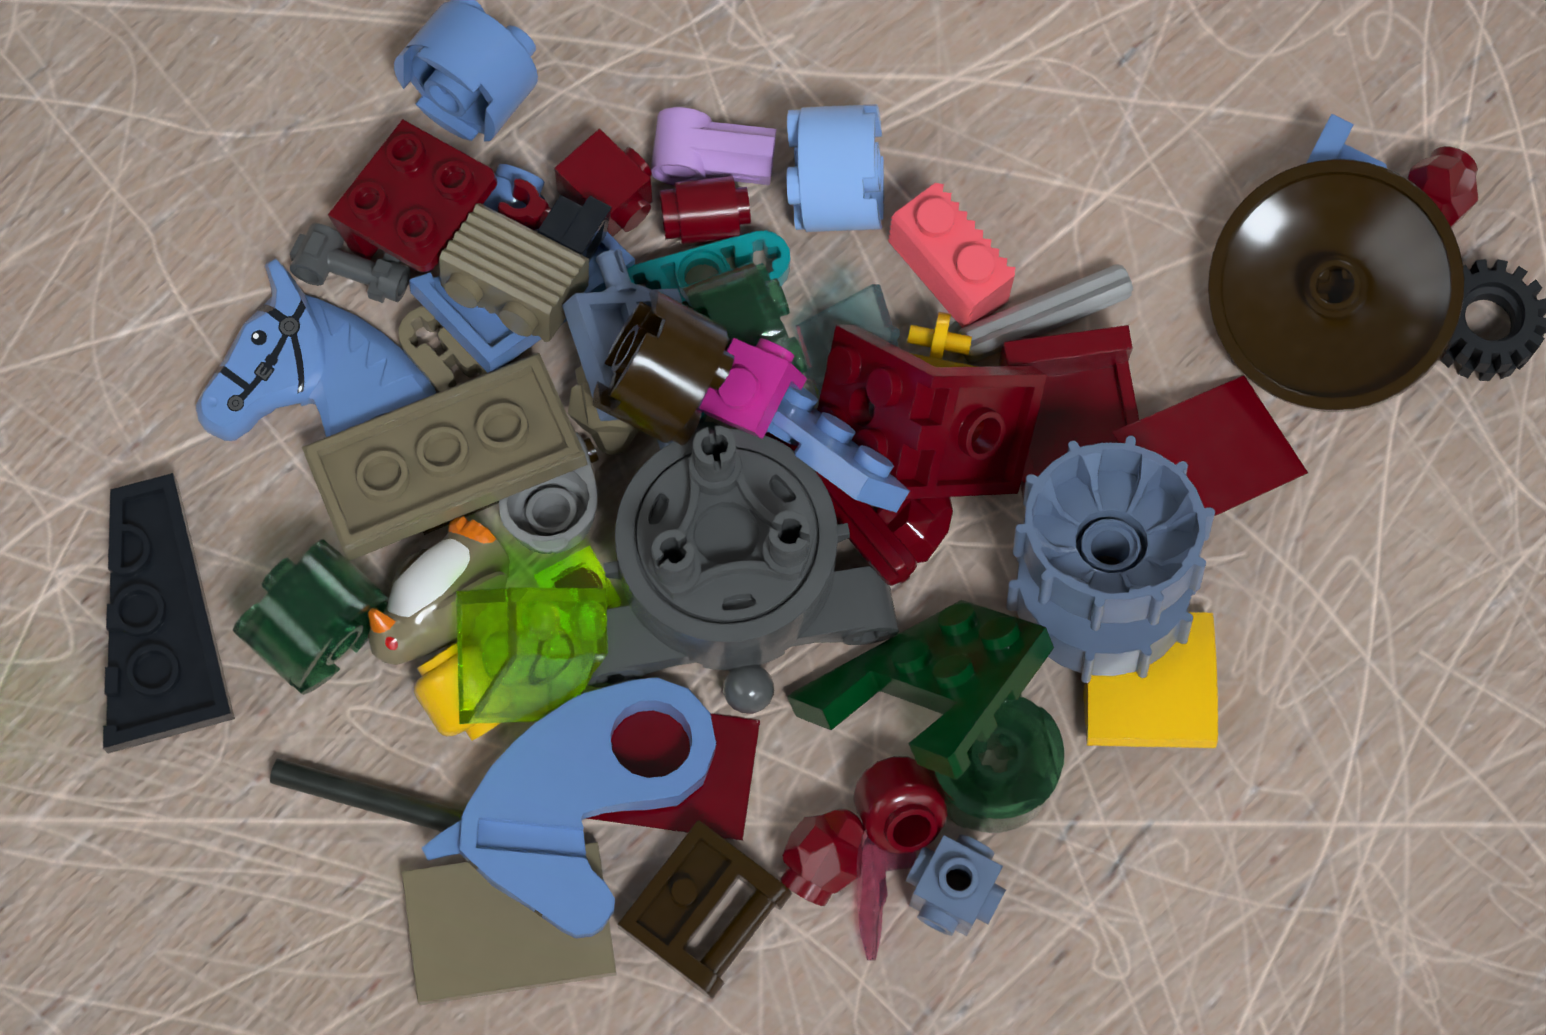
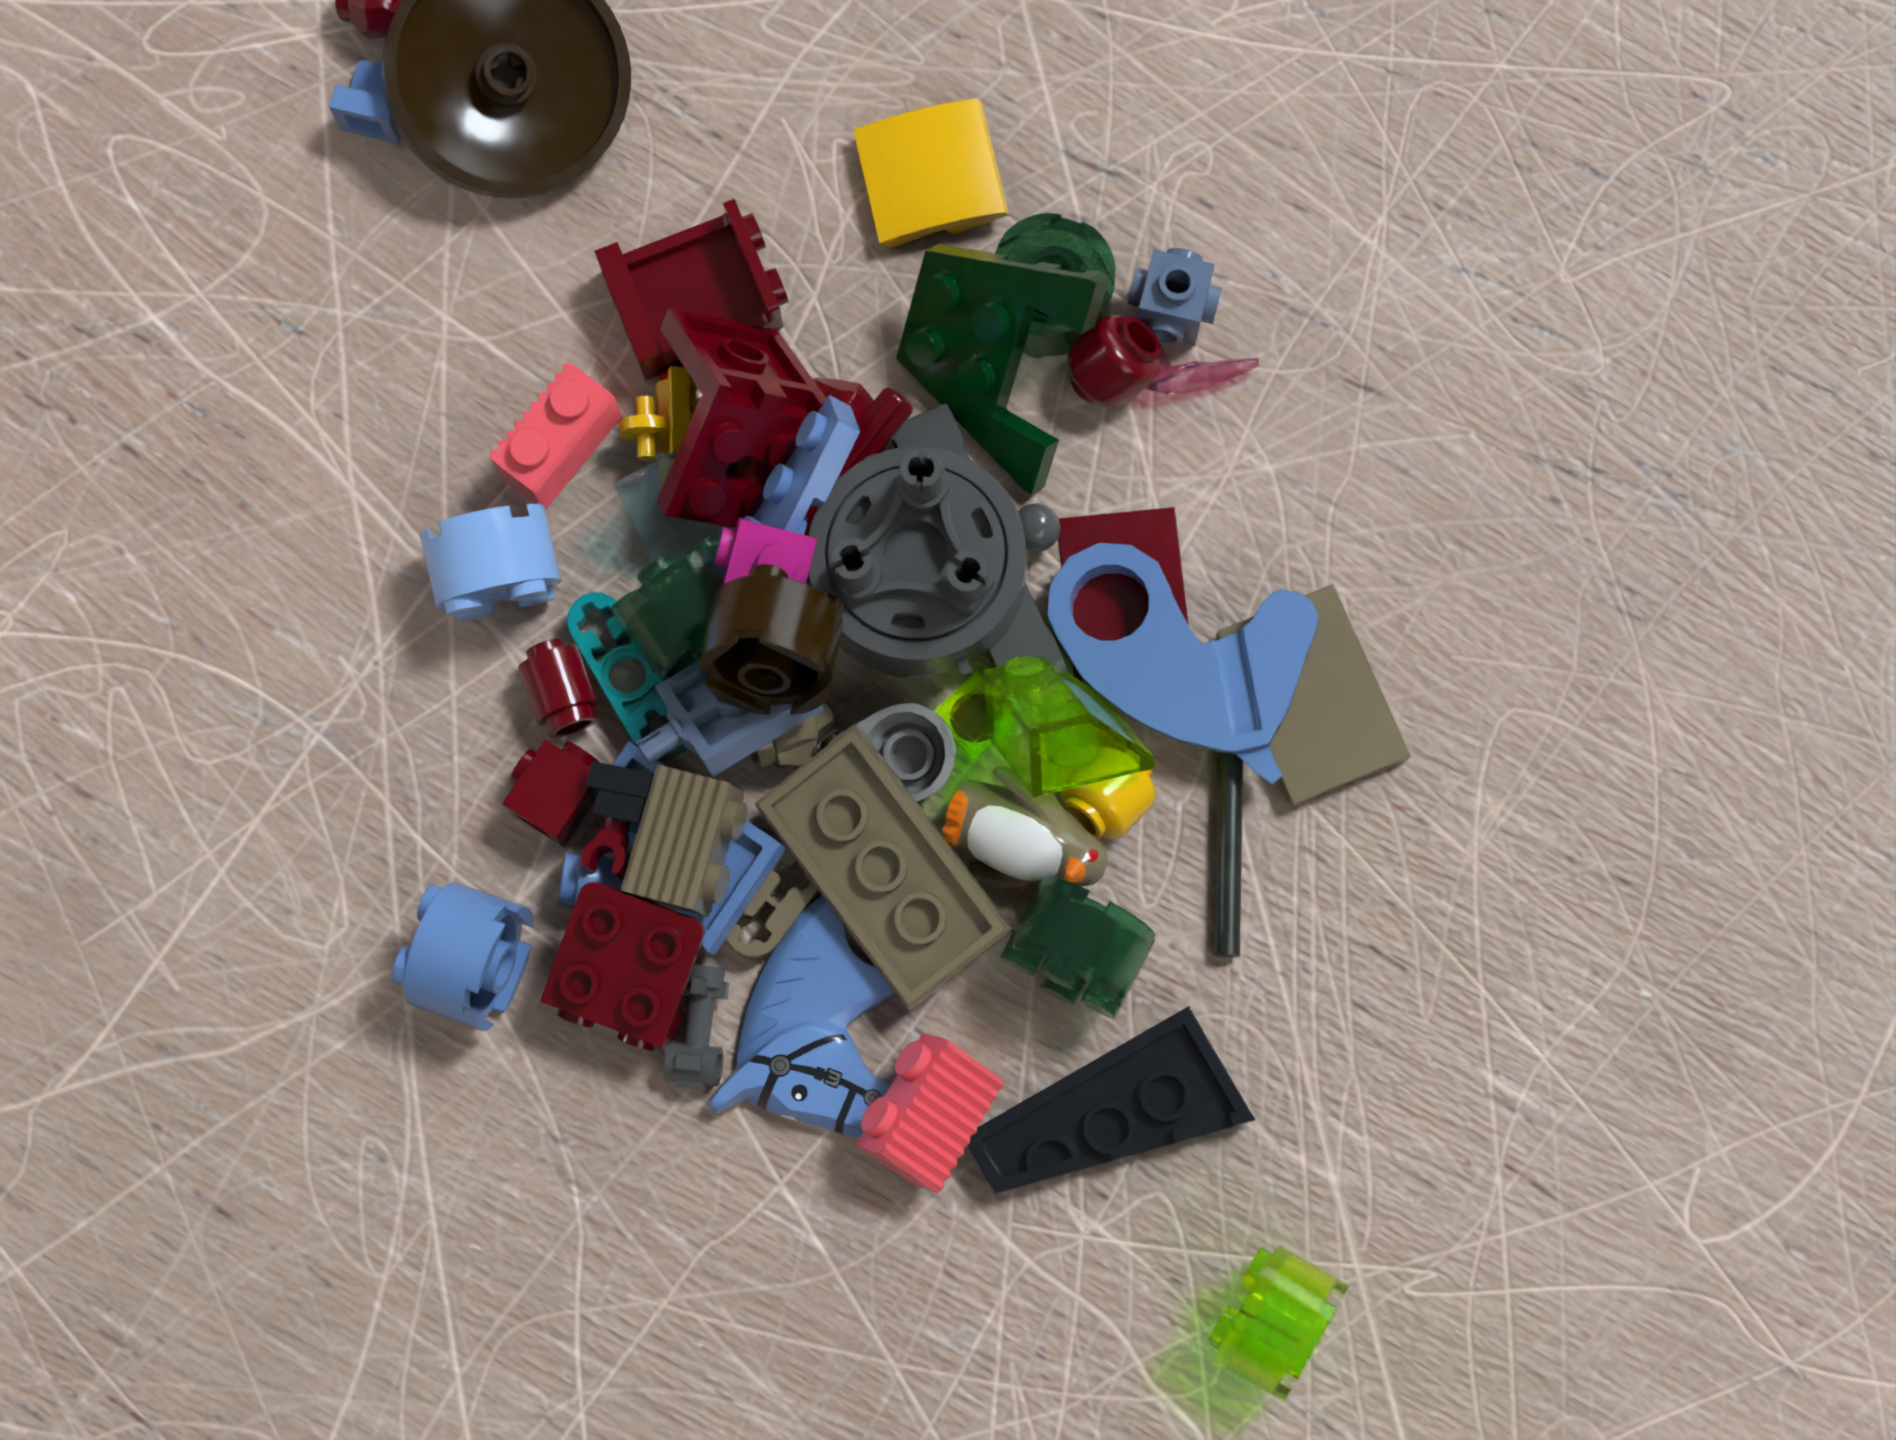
camera: 100 degrees left, 5 degrees up
dark brown plate [618,820,792,999] -> none
lavender piece [651,107,776,185] -> none
dark red rock [780,808,865,906] -> none
light grey axle [958,264,1133,363] -> none
sand blue piece [1006,436,1215,683] -> none
dark red sticker [1112,375,1308,516] -> none
none -> coral brick [855,1033,1004,1193]

